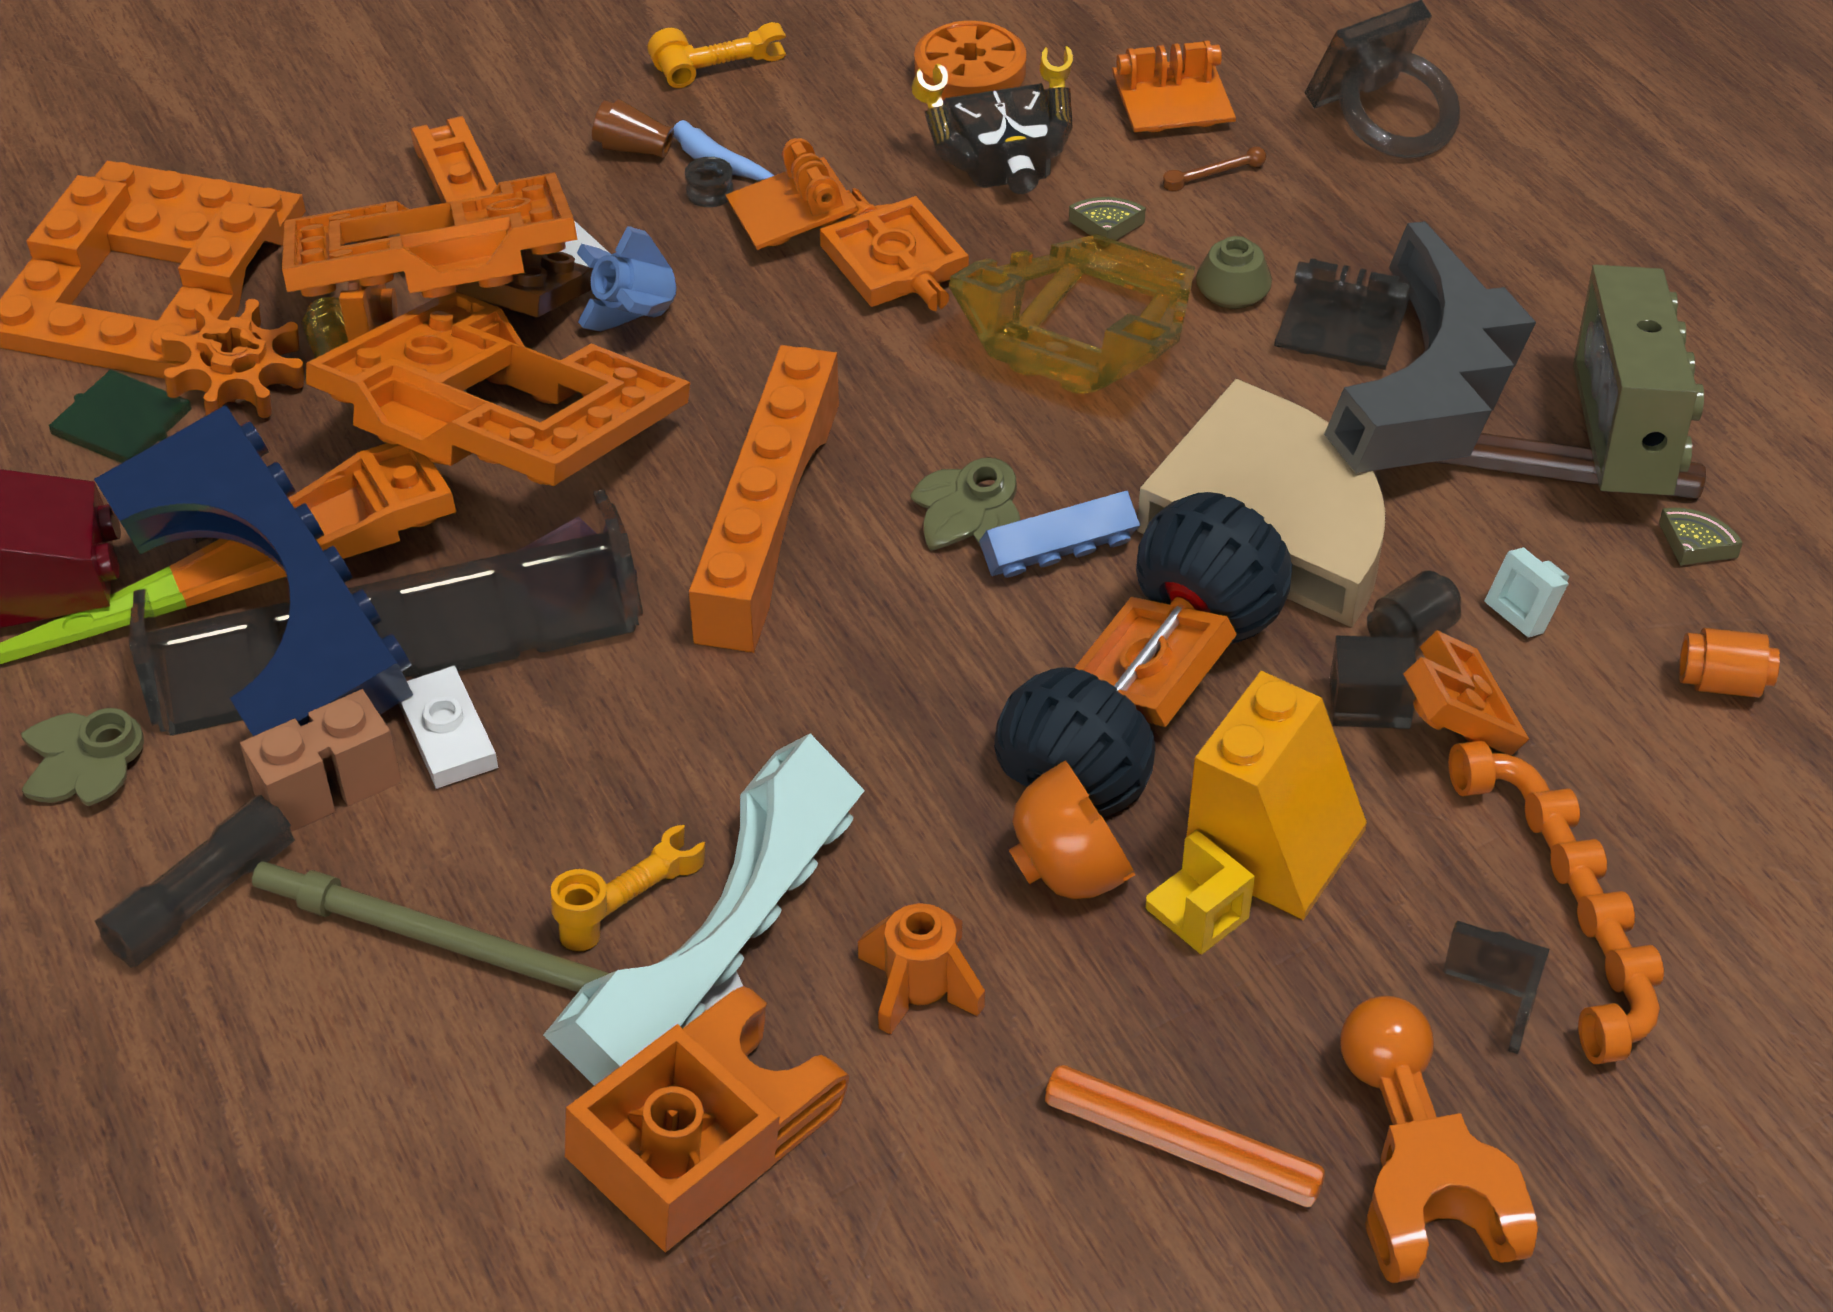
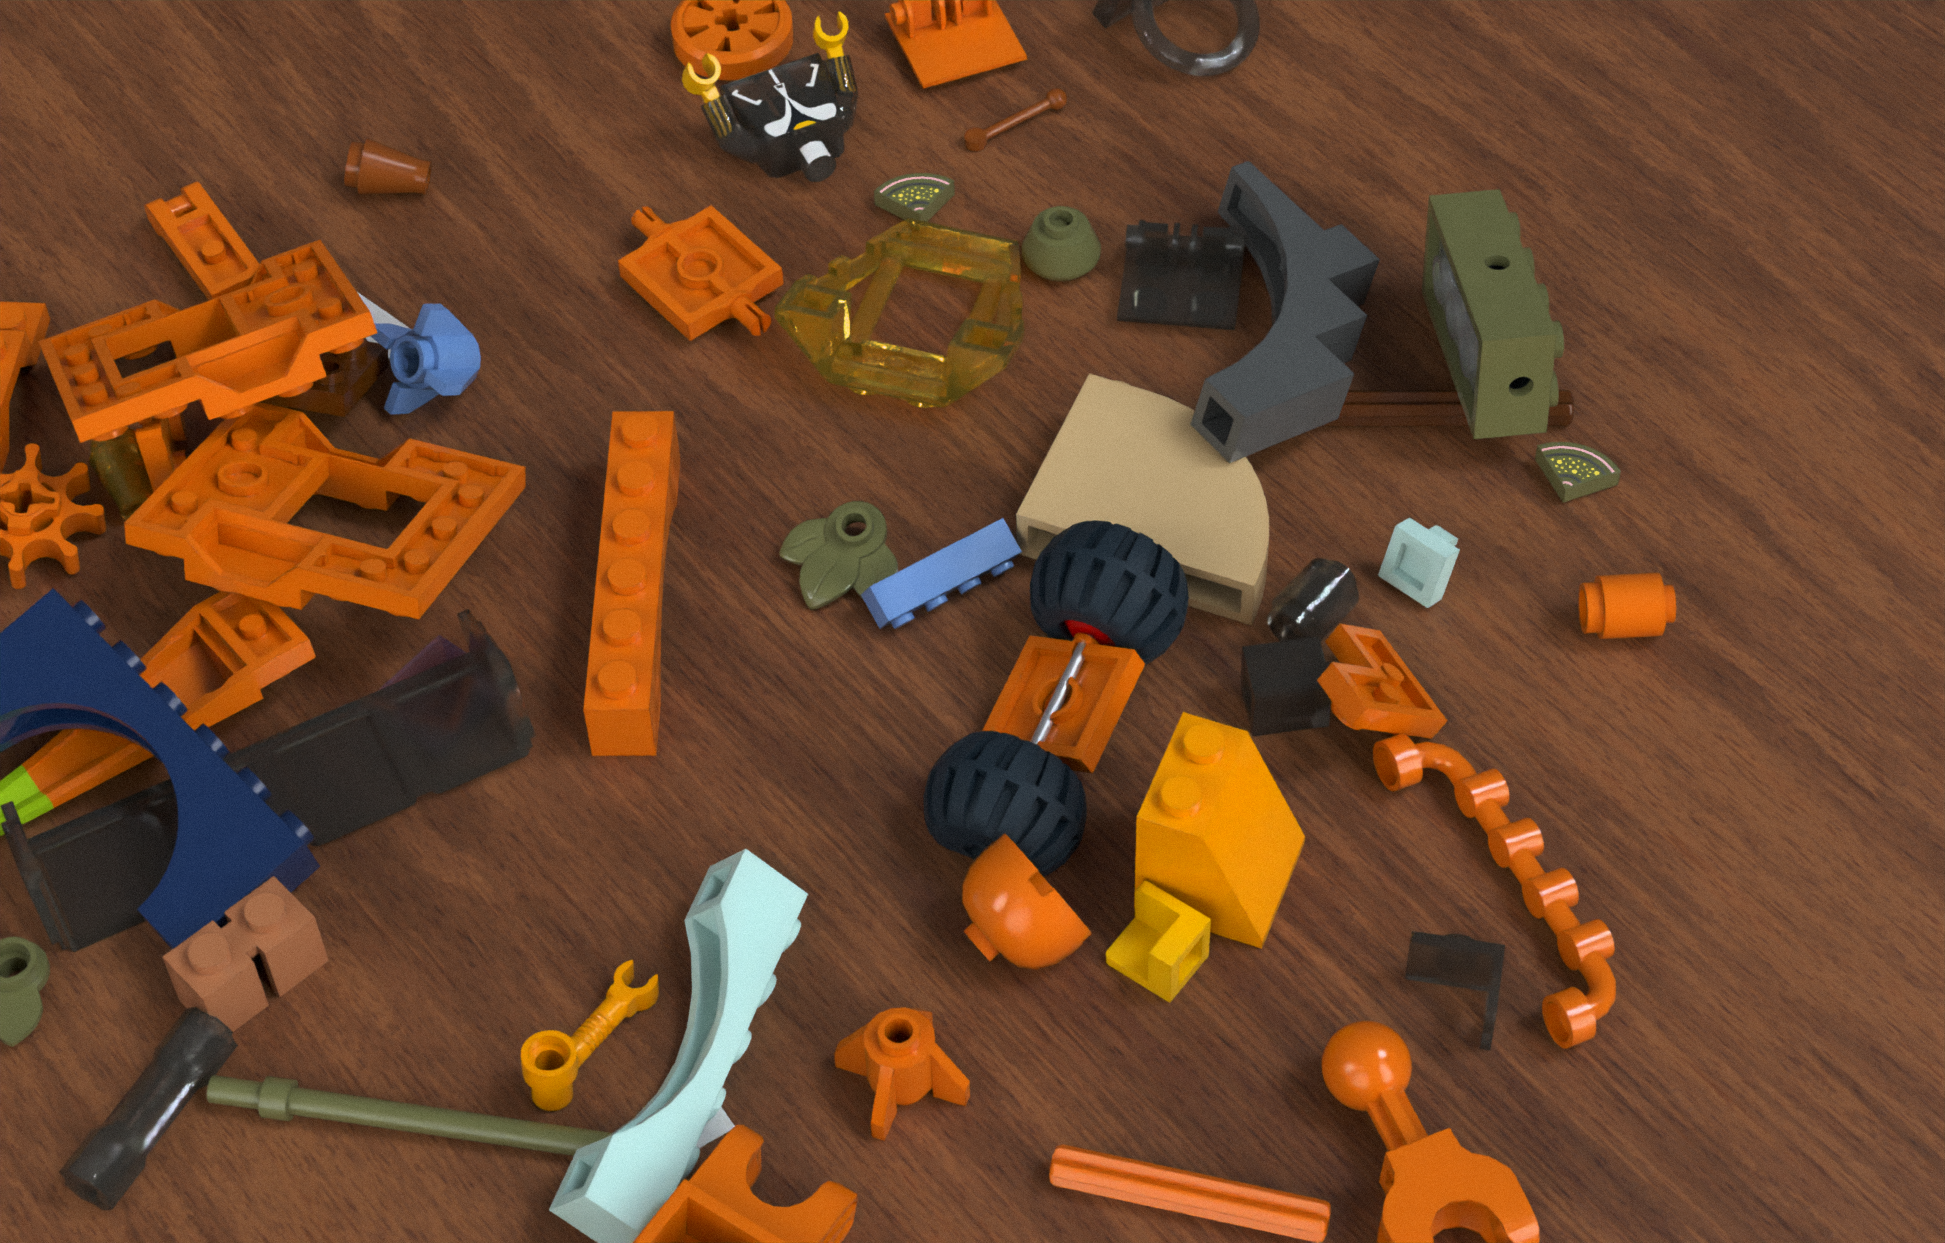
camera: 10 degrees left, 5 degrees up
white plate [399,666,498,789] -> none
light orange brick [647,22,787,88] -> none
light blue animal [673,120,775,182] -> none
clear smoke bush [685,157,734,207] -> none
orange hinge [726,138,858,250] -> none

